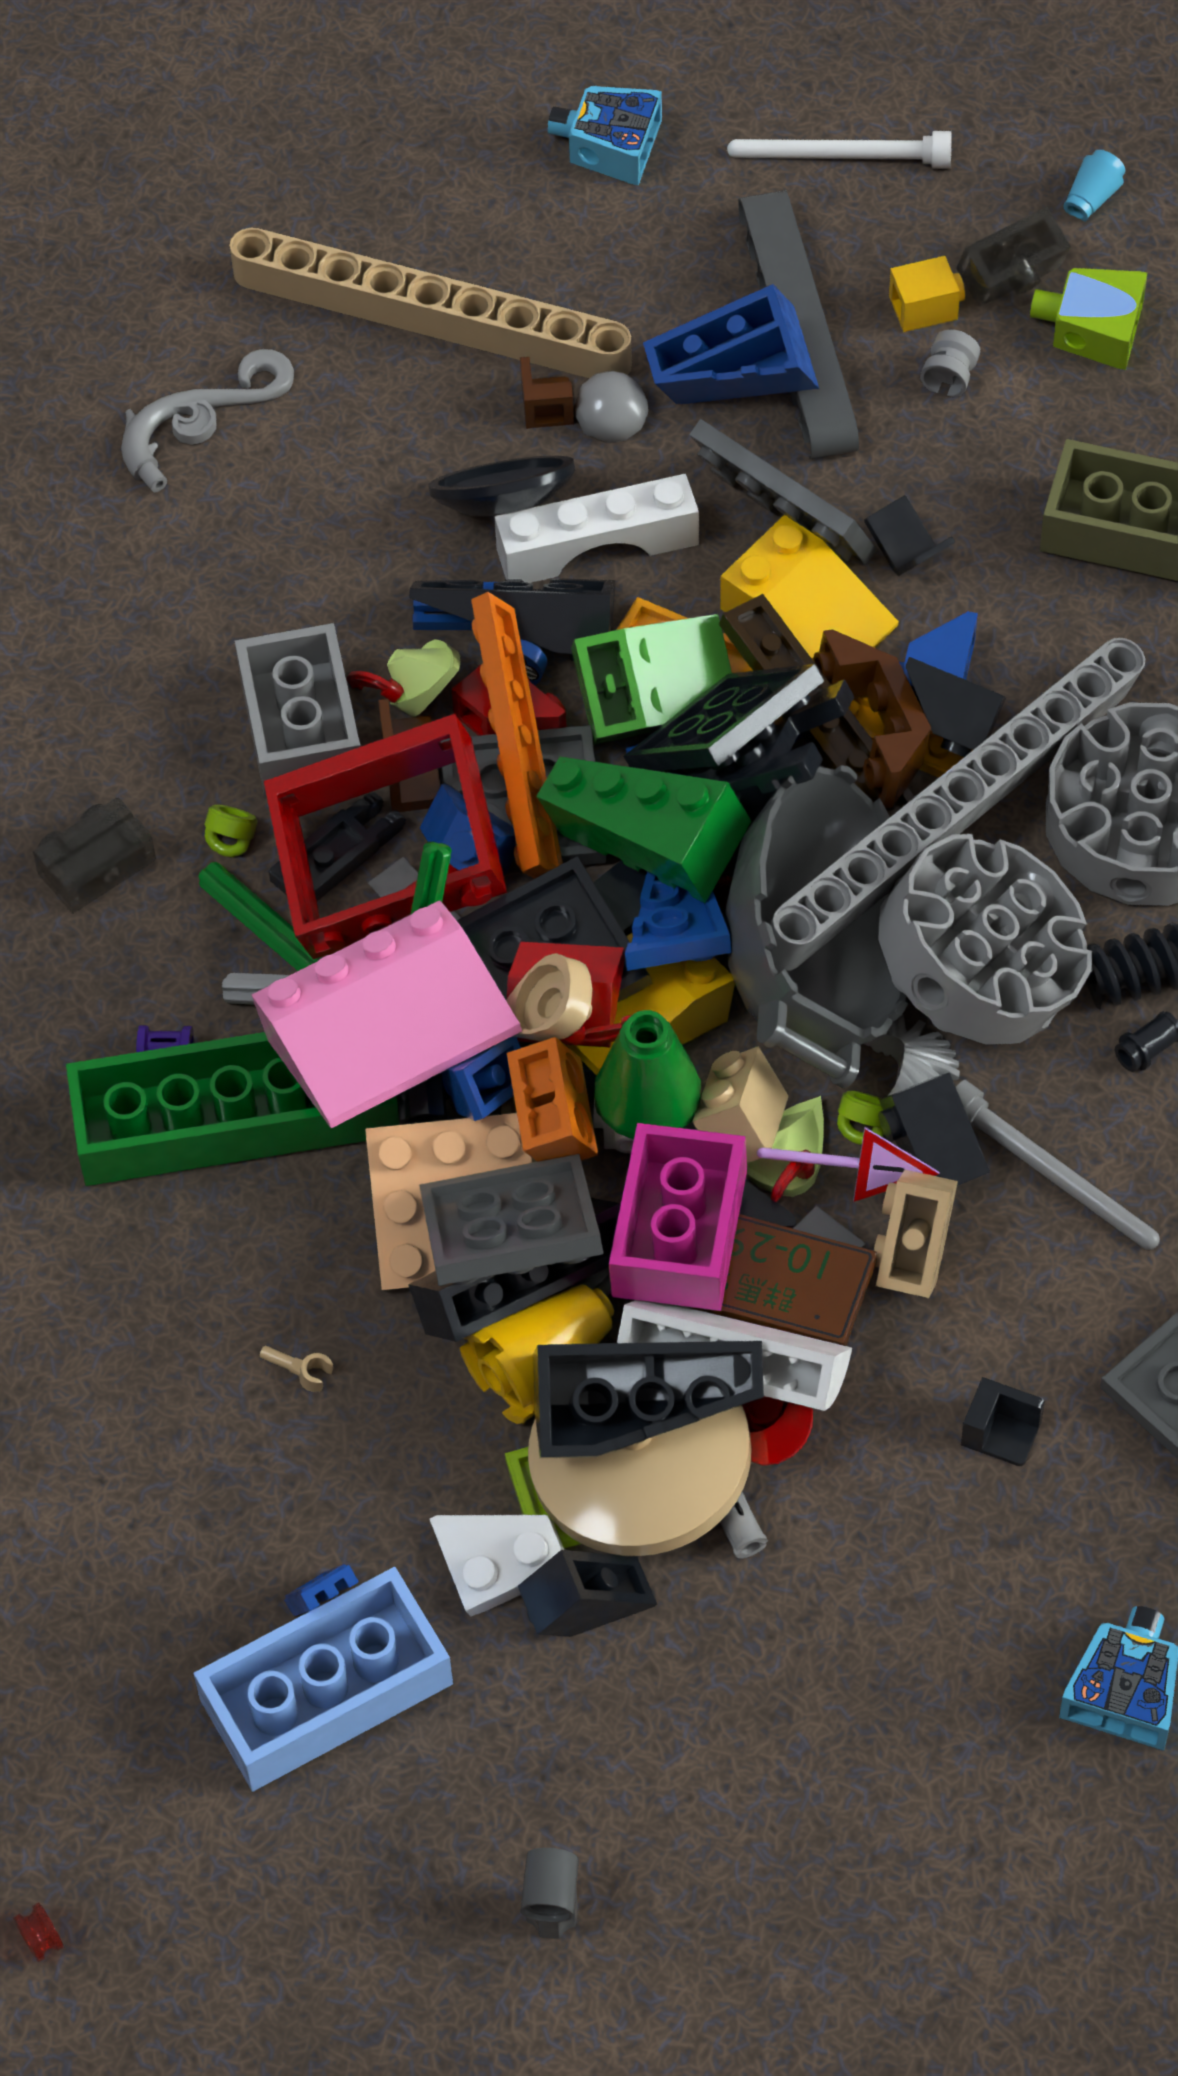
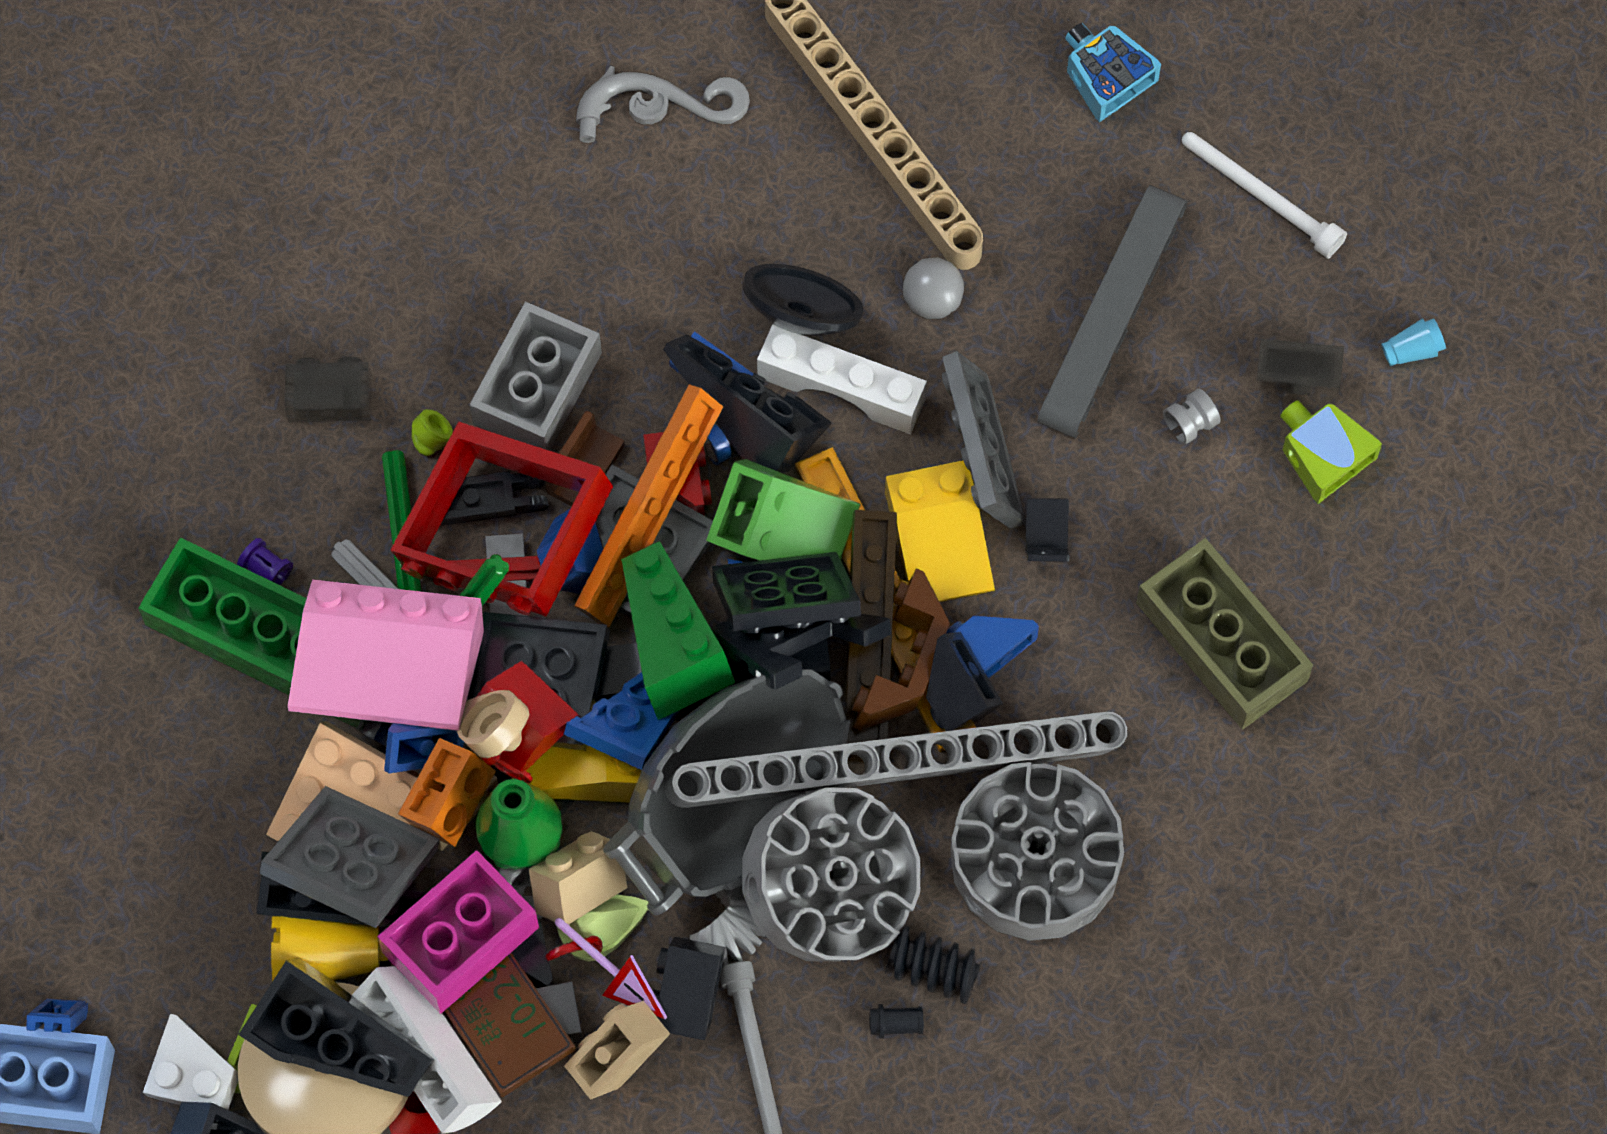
camera: 35 degrees right, 10 degrees up
tan hand [260,1345,333,1392] -> none
yellowish green piece [347,639,460,717] -> none
reddish brown panel [520,357,574,429] -> none
blue wedge [643,284,819,404] -> none
lime tile [837,1091,884,1145] -> none
yellow brick [889,256,965,332] -> none

